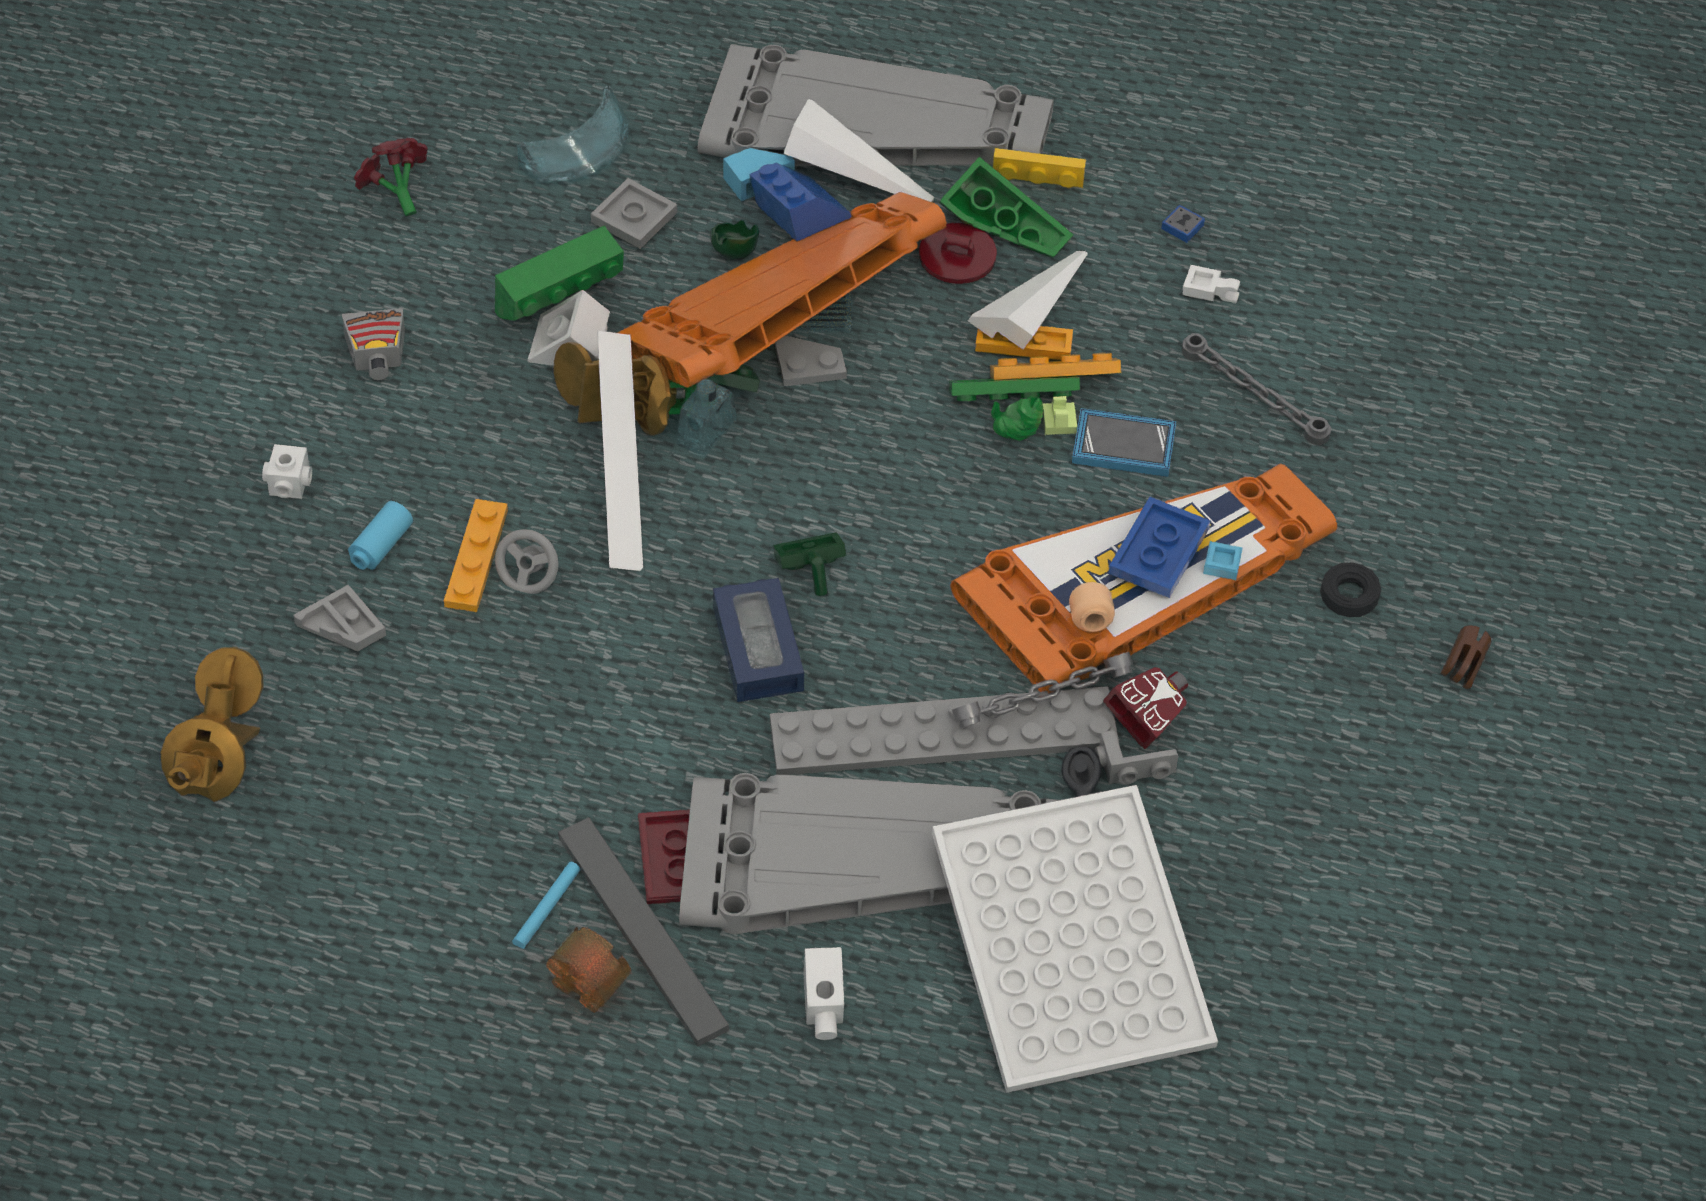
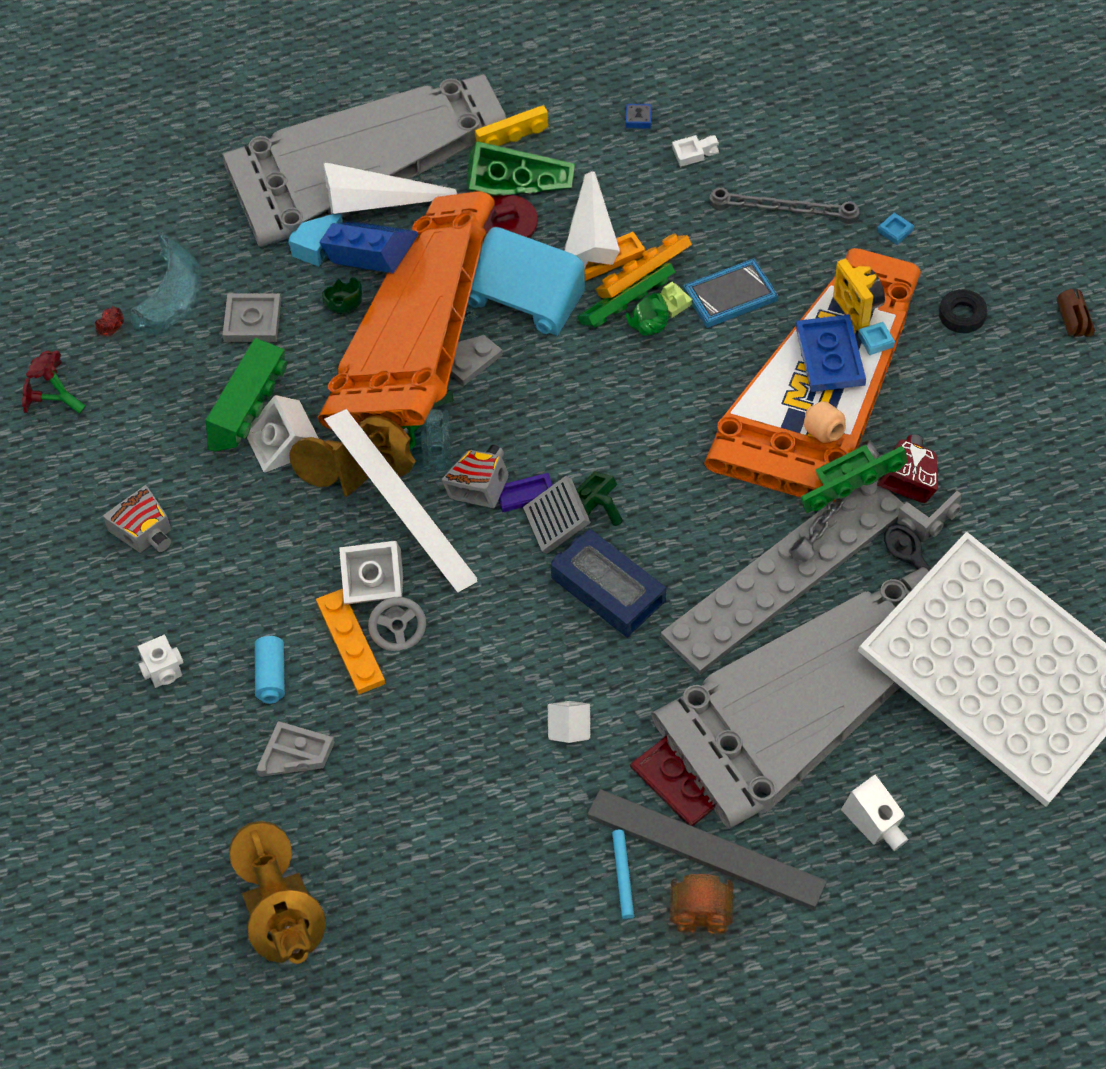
camera: 30 degrees left, 5 degrees up
none -> clear red plate [95,305,124,336]
none -> white slope [339,541,403,604]
none -> light grey torso [442,445,508,508]
none -> medium azure windscreen [468,227,585,336]
none -> dark purple tile [498,473,552,513]
none -> light grey tile [523,476,591,553]
none -> white panel [548,701,590,743]
none -> green bracket [801,444,908,513]
none -> yellow piece [833,258,885,331]
none -> dark azure tile [877,213,914,245]

